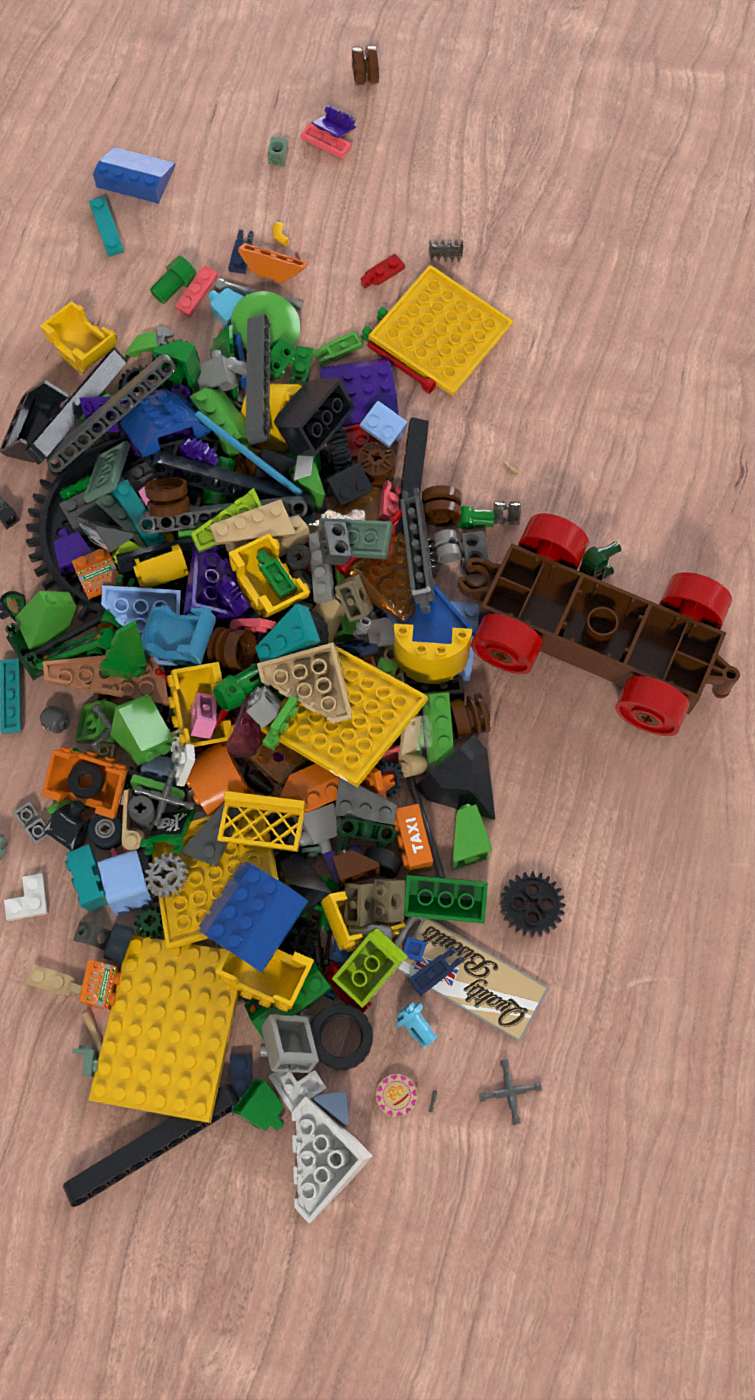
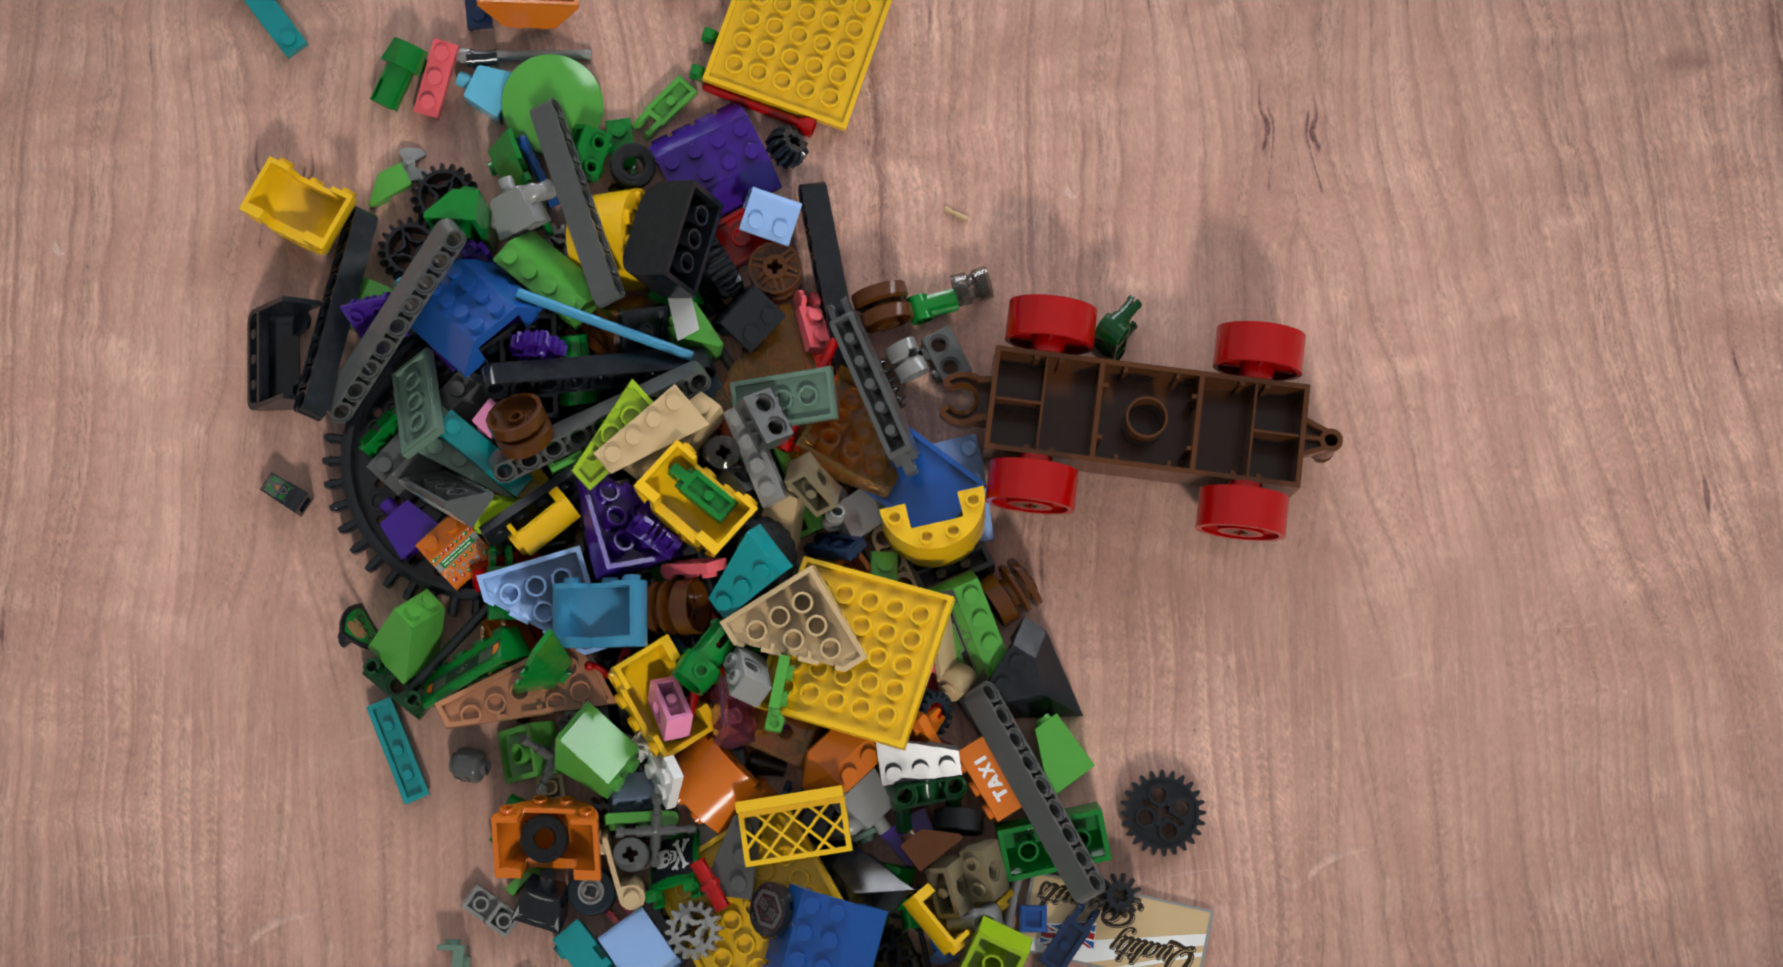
camera: 20 degrees left, 10 degrees up
none -> black pin [466,49,498,69]
none -> black tyre [610,143,656,189]
none -> red pin [689,857,730,913]
none -> black tile [749,882,793,937]
none -> black gear [765,124,809,170]
none -> dark grey beam [964,681,1106,904]
none -> black gear [1096,873,1142,918]

